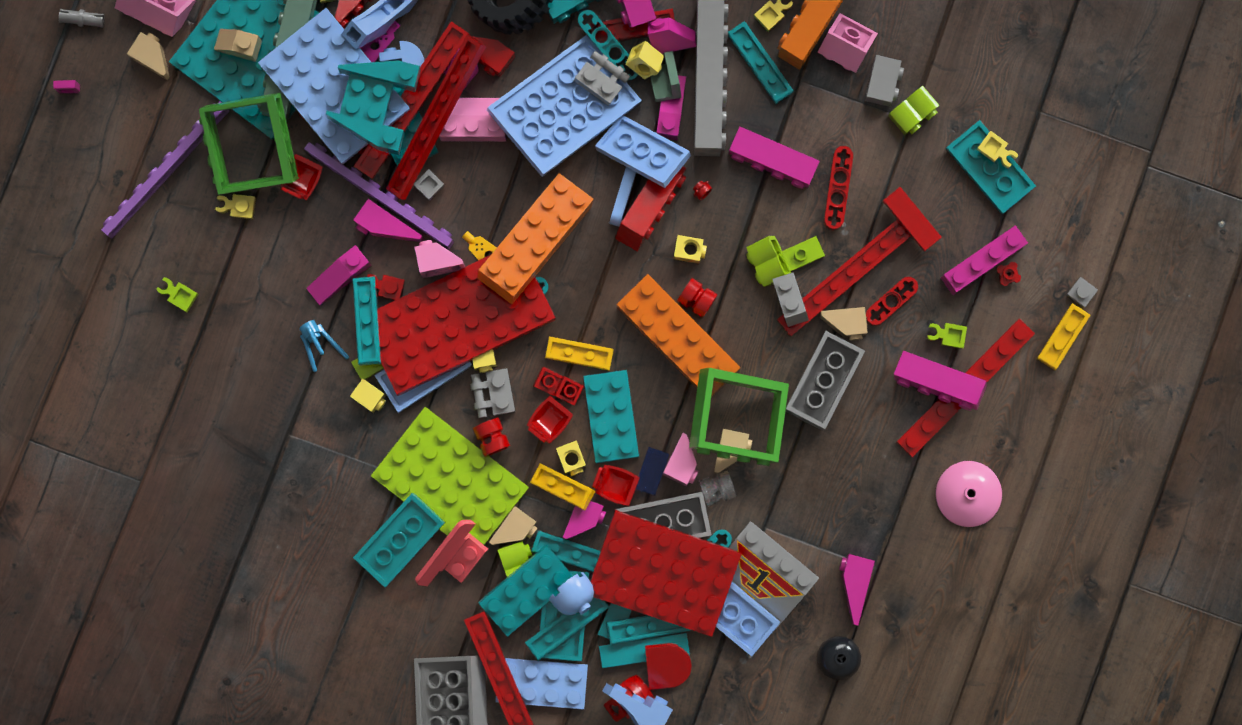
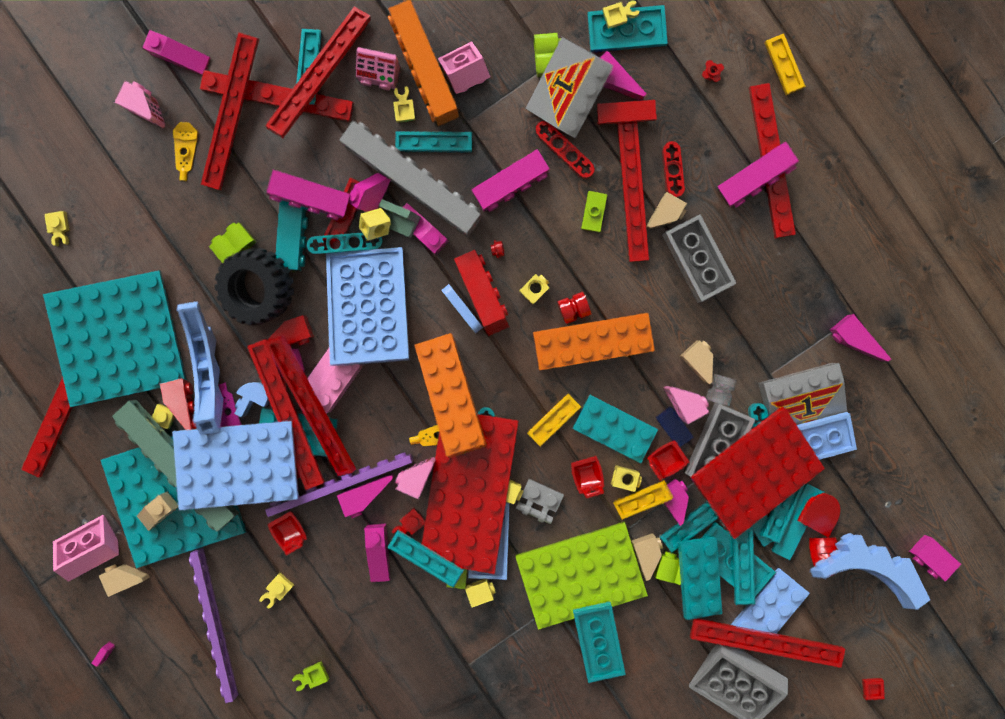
camera: 55 degrees left, 5 degrees up
light grey pin [59,9,105,28] -> none
bright green window [199,93,299,195] -> none
dark azure plant [299,320,349,372] -> none
teal wedge [326,61,421,155] -> none
light grey plate [414,169,445,201] -> none
coral plate [415,520,488,586] -> none
red wheel [473,418,510,457] -> none
red slope [533,367,584,406] -> none
light blue cylinder [549,572,594,615] -> none
light grey plate [573,51,630,106] -> none
light blue plate [595,116,691,188] -> none
bright green window [689,368,789,466] -> none
lime brick [746,236,791,287] -> none
light grey brick [772,273,809,327] -> none
black cylinder [817,636,861,680] -> none
light grey brick [865,55,904,107] -> none
lime plate [926,323,967,349] -> none
bright pink dish [936,461,1002,527] -> none
dark pink brick [941,225,1028,295] -> none
light grey plate [1066,277,1098,308] -> none
none -> light grey slope [526,37,614,138]
none -> dark pink slope [600,51,646,101]

